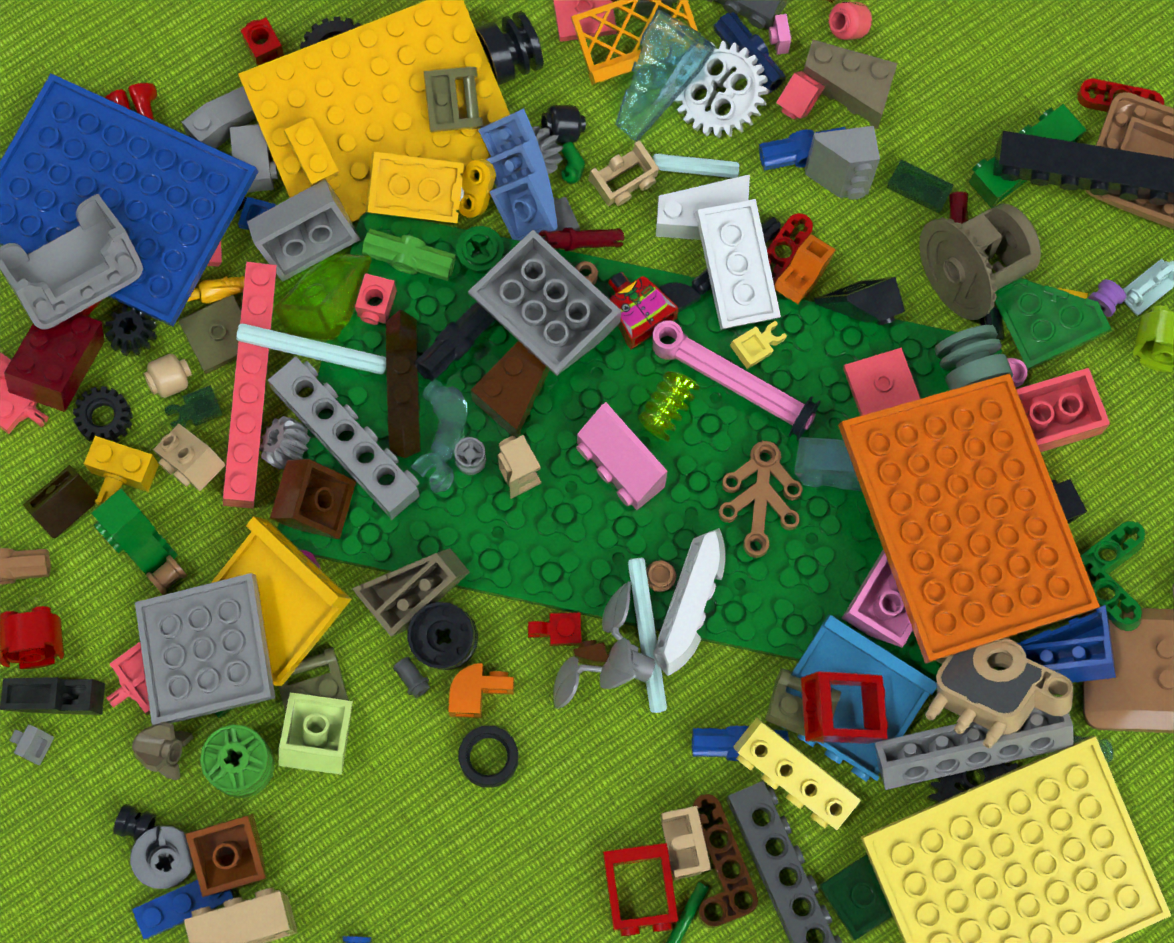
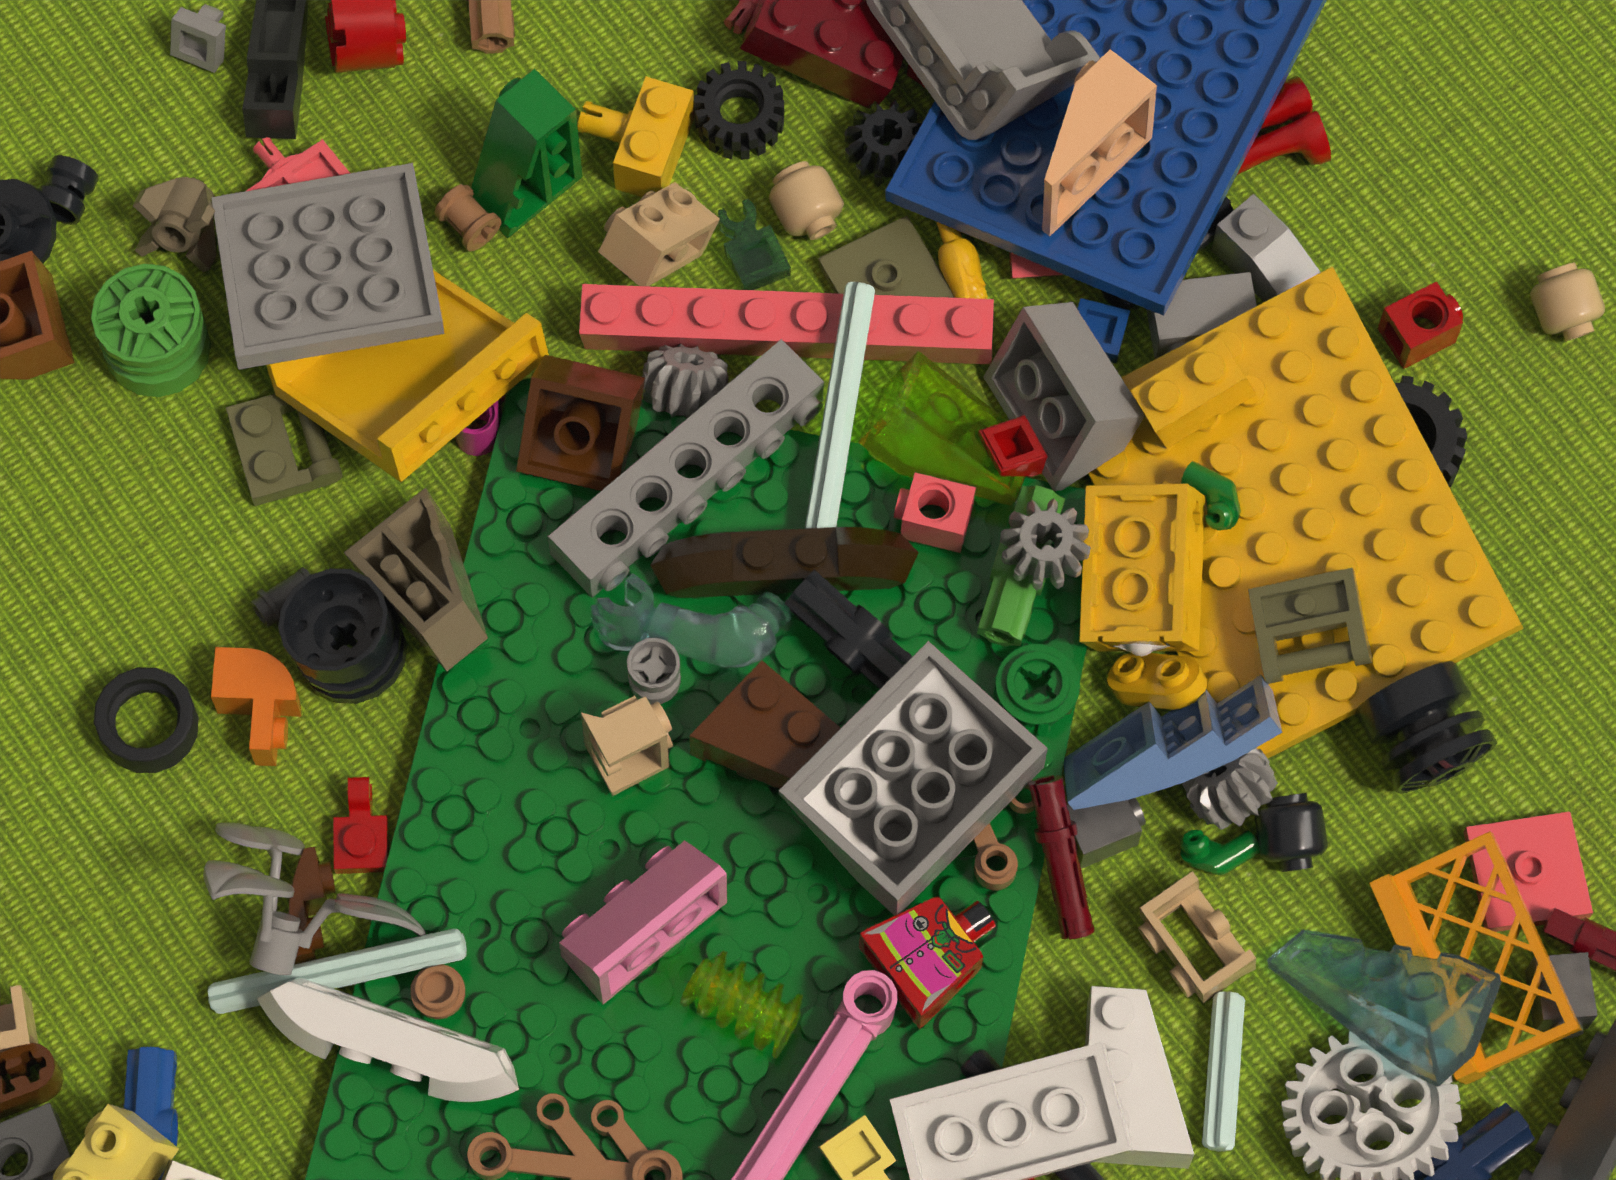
camera: 90 degrees right, 5 degrees down
dark brown panel [23,465,98,538] -> none
yellowish green slope [279,692,353,775] -> none
black tile [659,283,701,312] -> none
none -> red slope [978,415,1048,477]
none -> light grey gear [1000,498,1091,591]
none -> light nougat slope [1042,49,1157,237]
none -> green arm [1181,461,1241,531]

